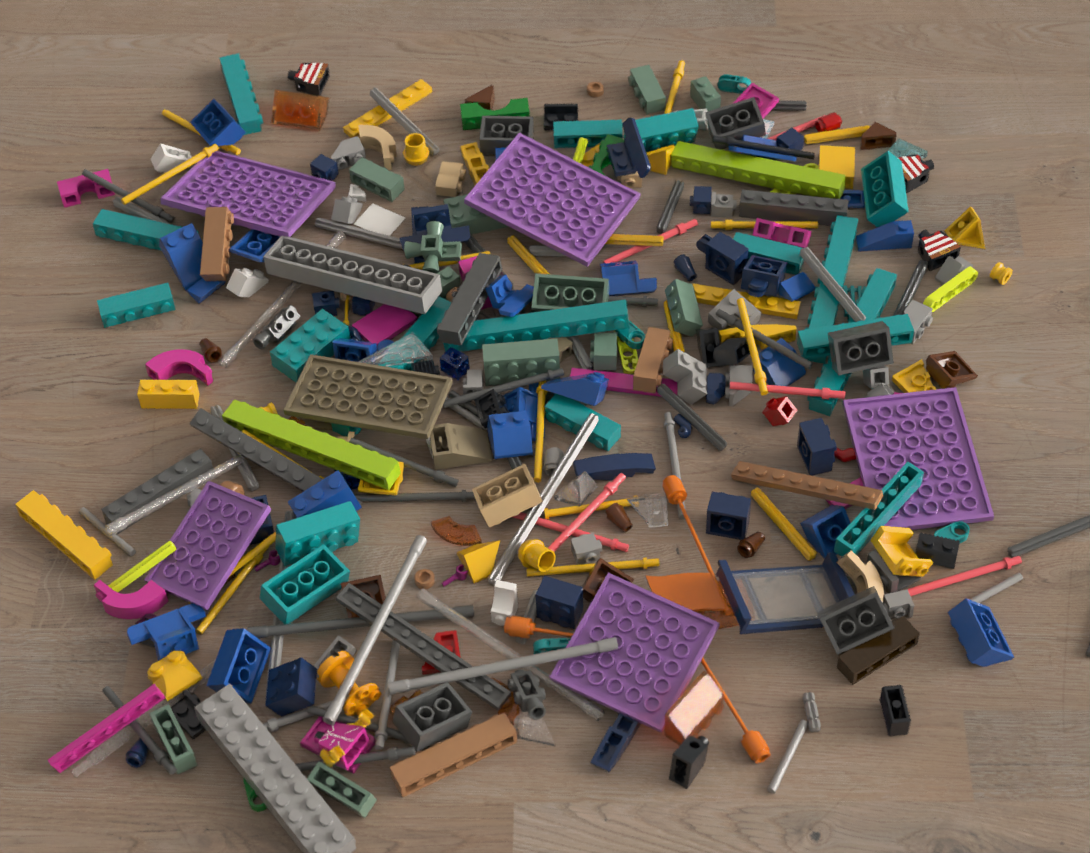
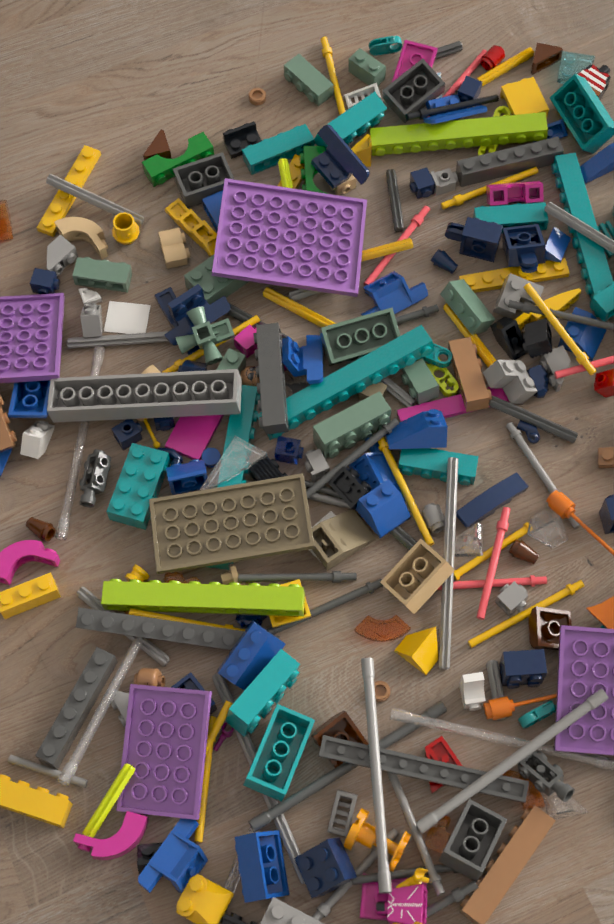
camera: 25 degrees left, 15 degrees up
magenta hand [441,564,468,587] -> none
yellow piece [518,539,556,572] -> none

